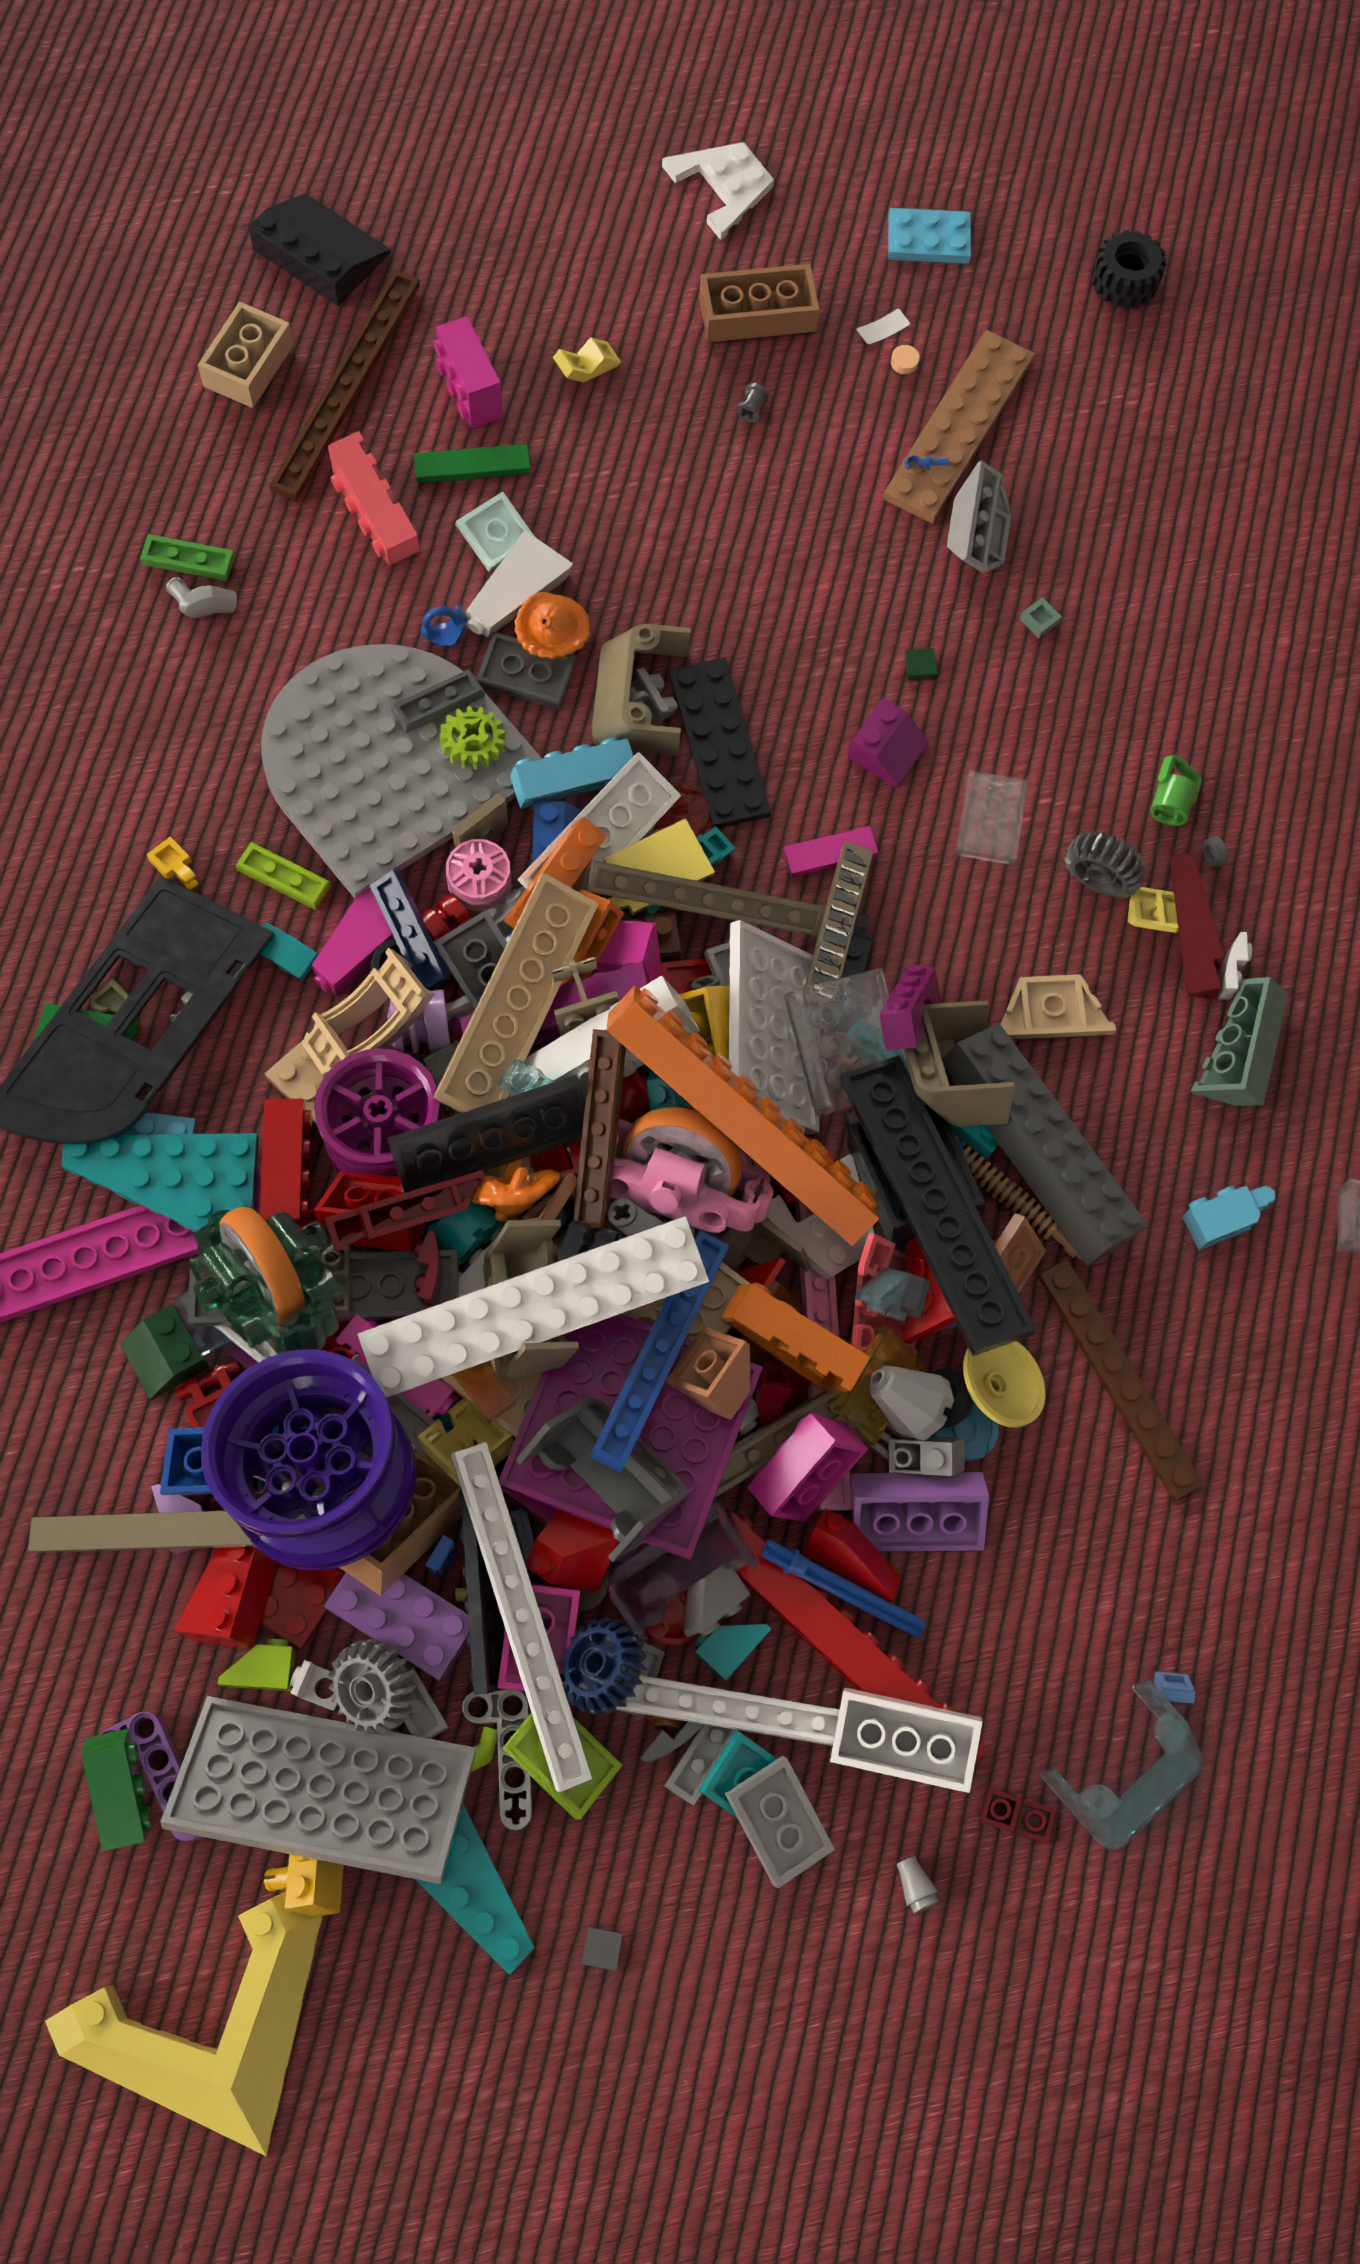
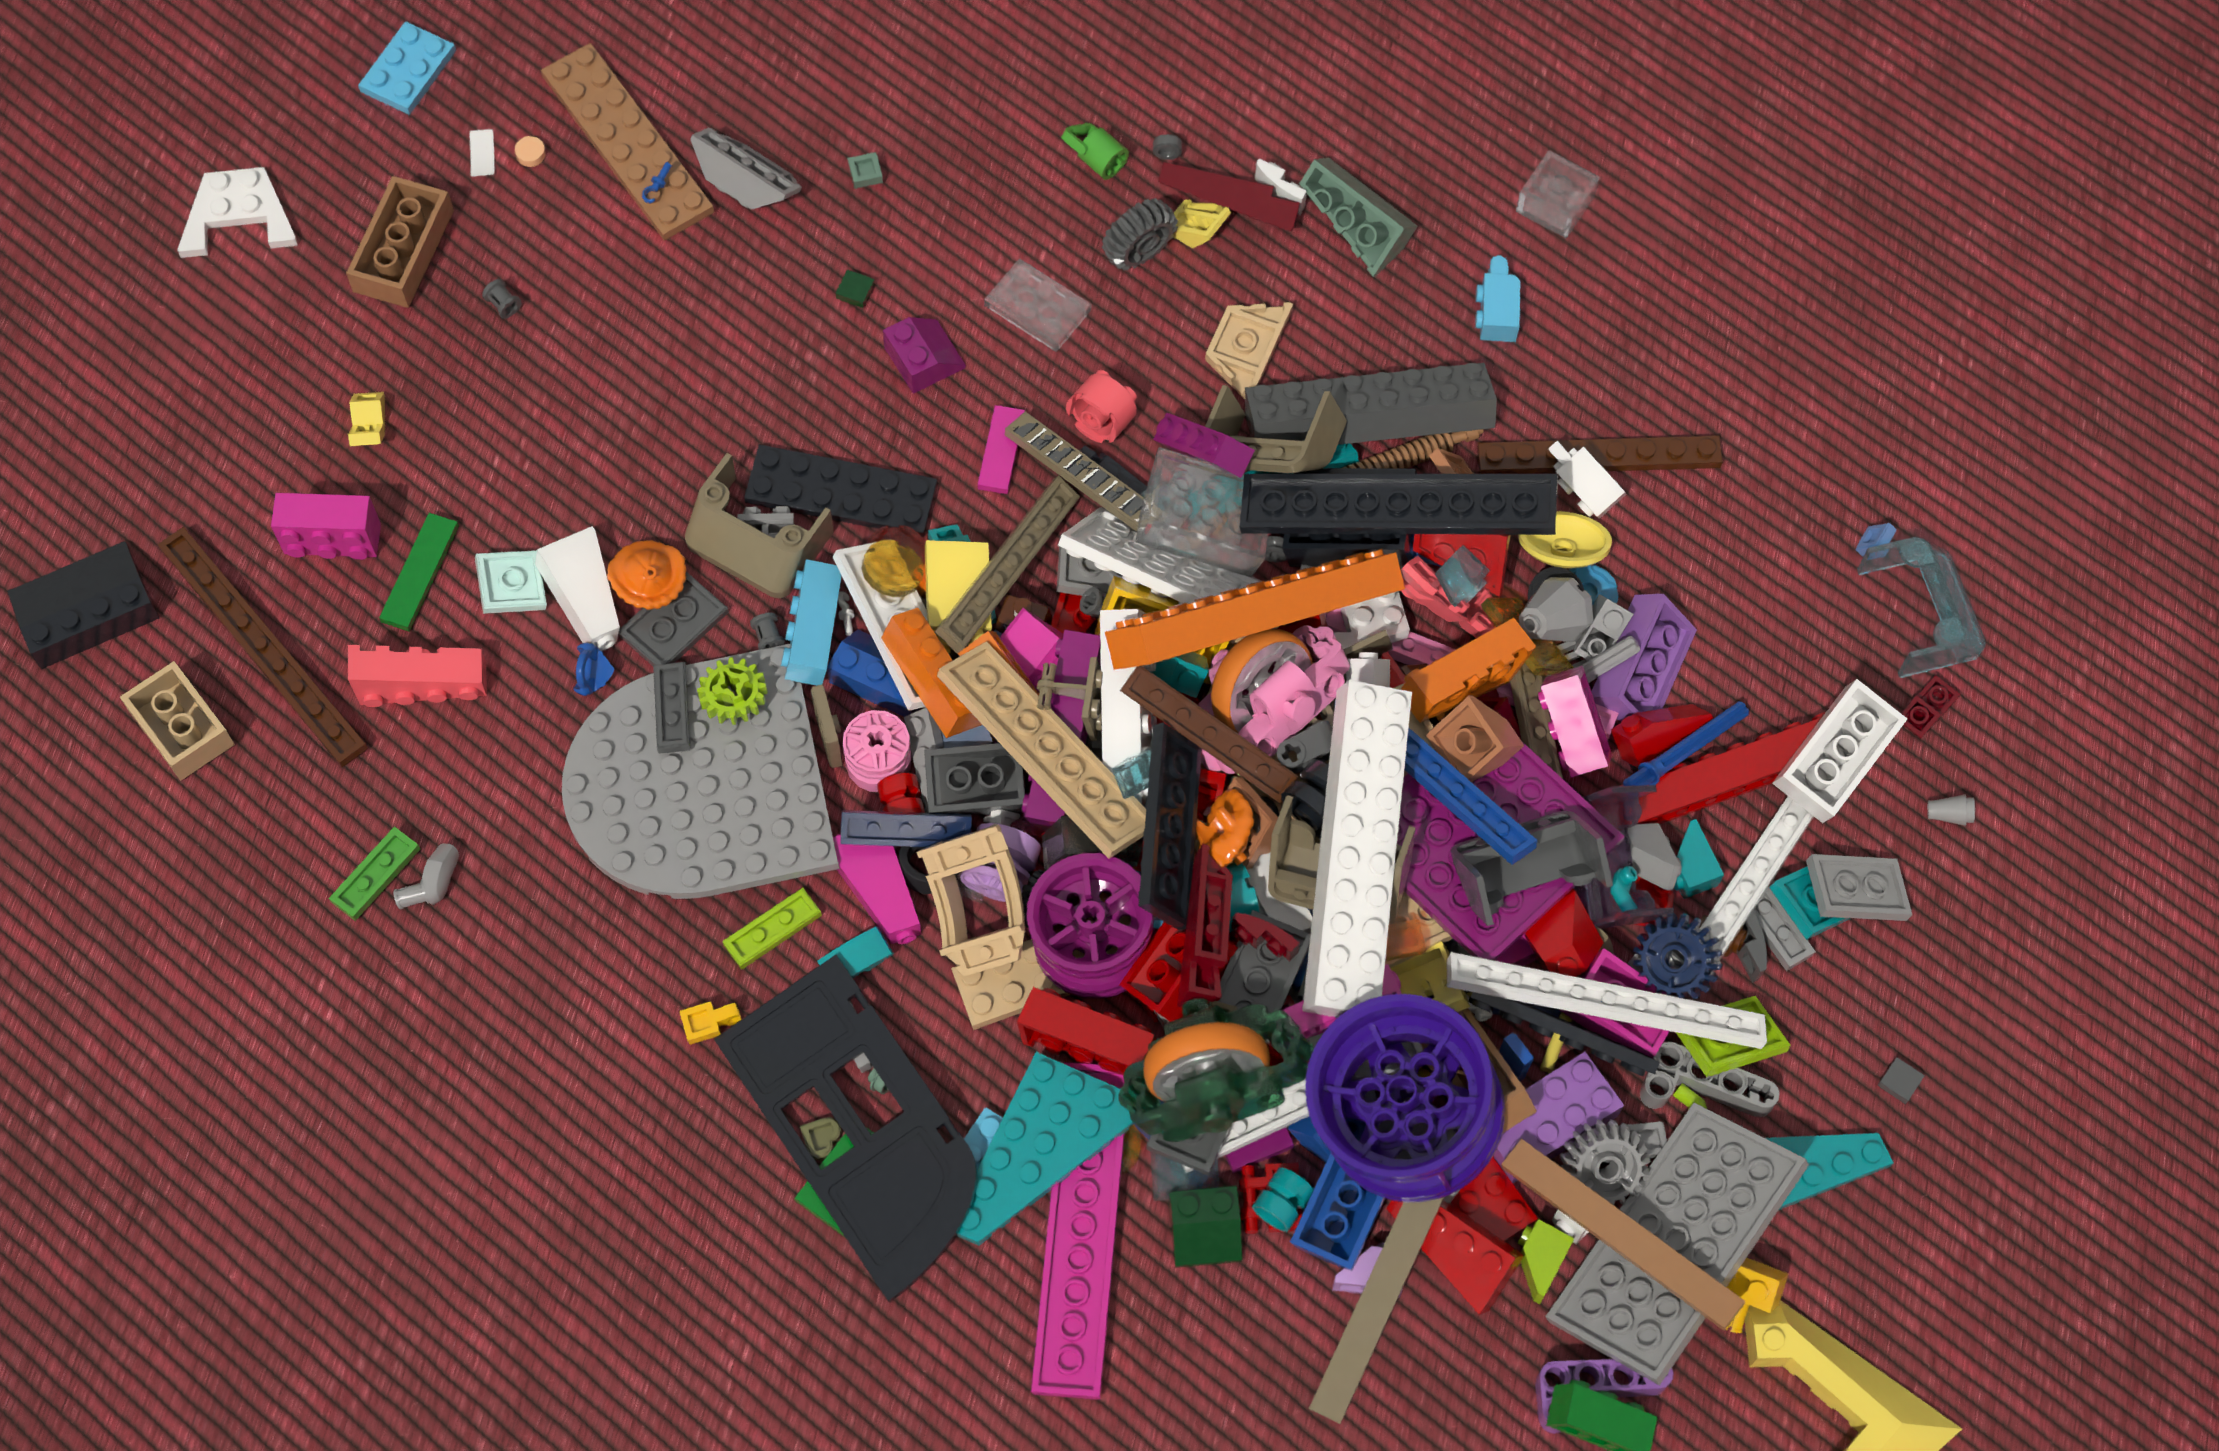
camera: 60 degrees left, 5 degrees down
none -> dark grey bush [750,613,785,650]
none -> clear yellow tile [861,540,924,597]
none -> coral brick [1066,370,1137,443]
none -> teal wheel [1252,1167,1314,1232]
none -> white brick [1346,652,1390,688]
none -> medium nougat tile [1501,1139,1745,1331]
none -> white hinge [1548,441,1626,519]
none -> light grey axle [1581,636,1640,683]
none -> teal arm [1610,866,1638,916]

